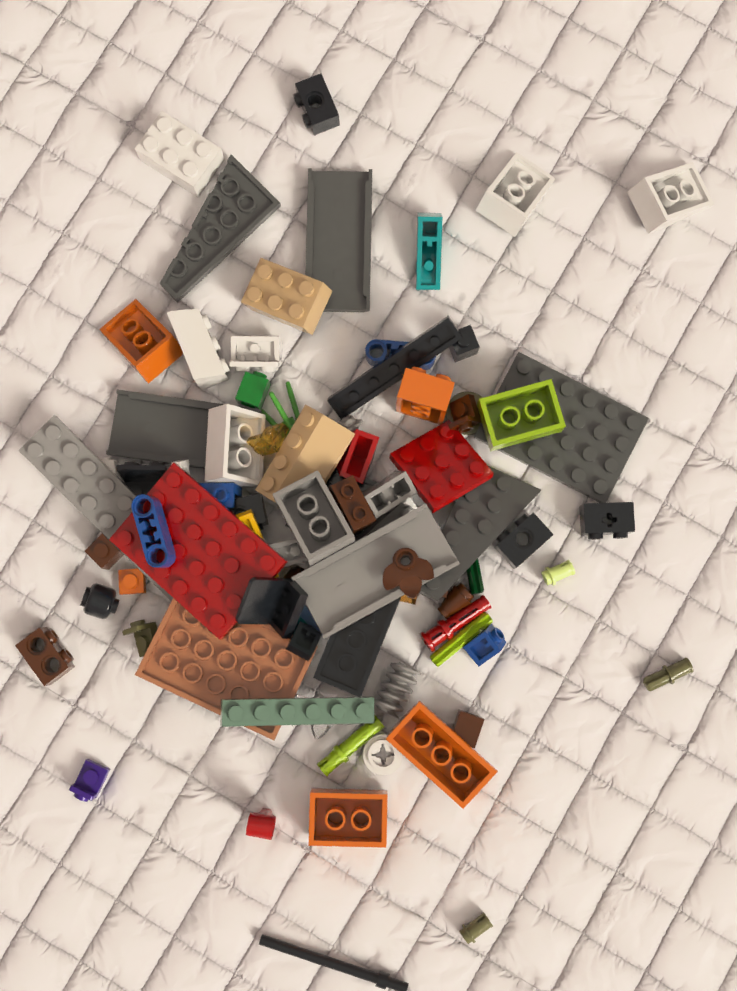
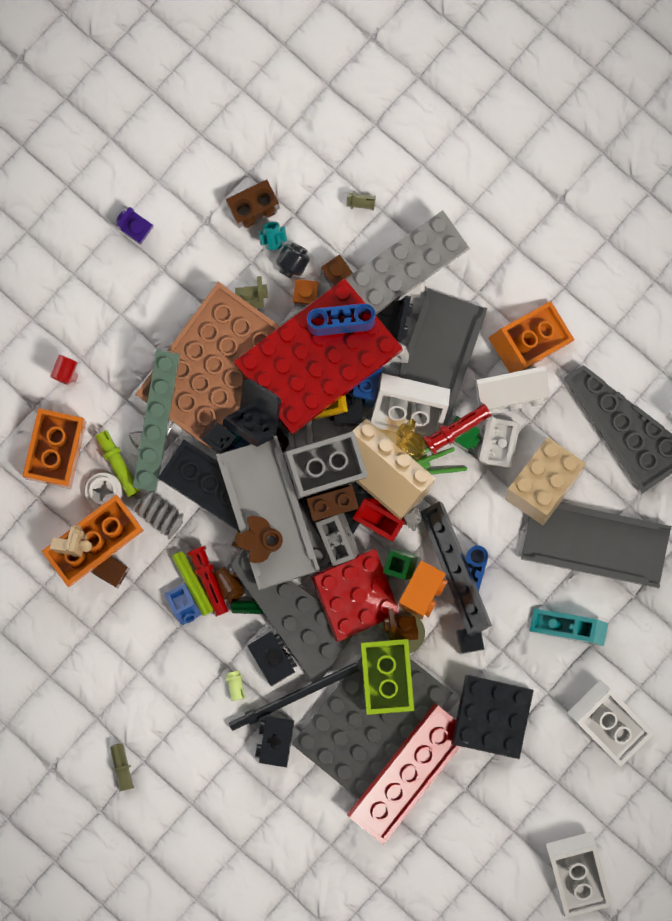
camera: 100 degrees right, 0 degrees up
none -> tan piece [50,525,92,557]
none -> black bar [229,662,360,731]
none -> teal gear [258,222,287,250]
none -> olive pin [346,191,376,211]
none -> plate [347,703,461,845]
none -> green brick [383,549,419,580]
none -> red pin [423,404,492,455]
none -> black plate [451,675,534,759]

